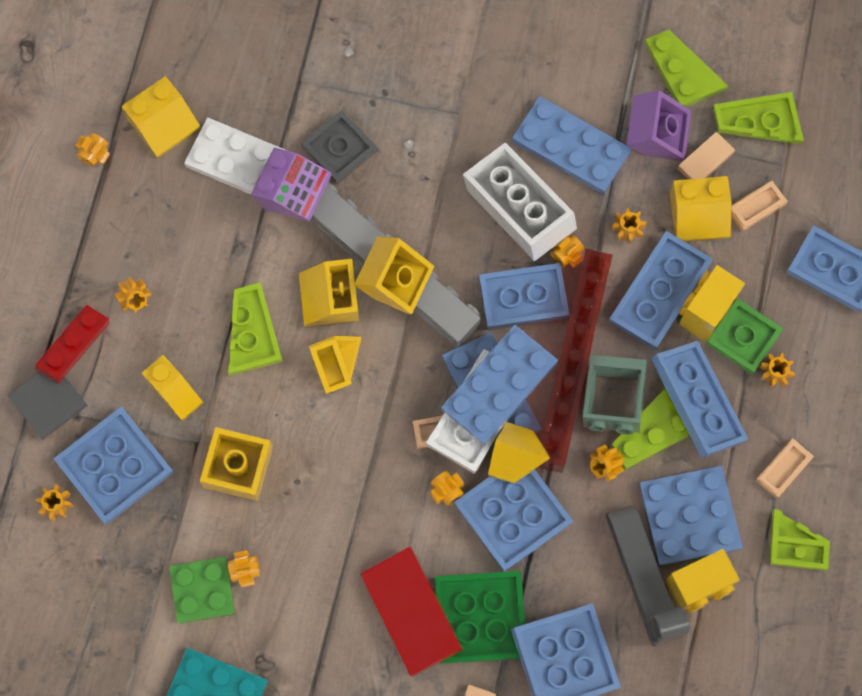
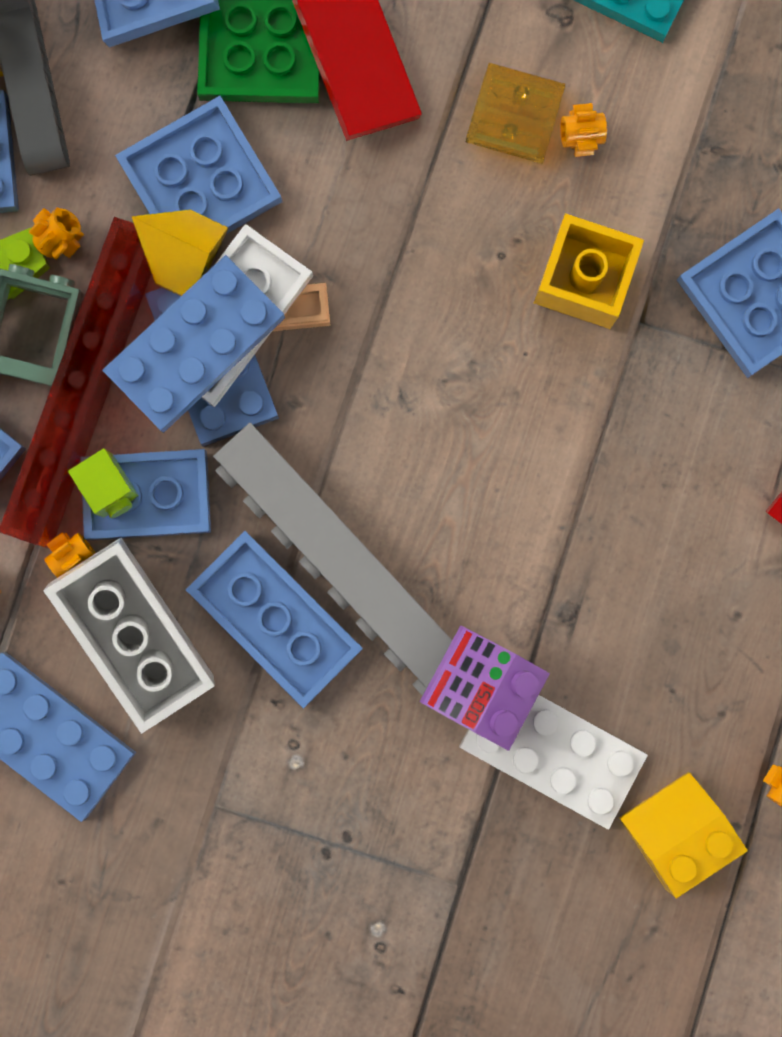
camera: 175 degrees left, 10 degrees up
light orange gear [114,276,151,313] -> none
yellow slope [142,355,203,421] -> none
bright green plate [169,557,235,624] -> none
lime wing [228,282,283,377] -> none
yellow slope [299,259,359,327] -> none
dark grey plate [301,110,377,185] -> none
yellow slope [308,336,362,394] -> none
yellow slope [354,236,435,314] -> none
light orange gear [430,471,464,506] -> none
none -> lime brick [68,448,139,519]
none -> medium blue plate [186,531,363,708]
none -> clear yellow slope [465,63,566,164]

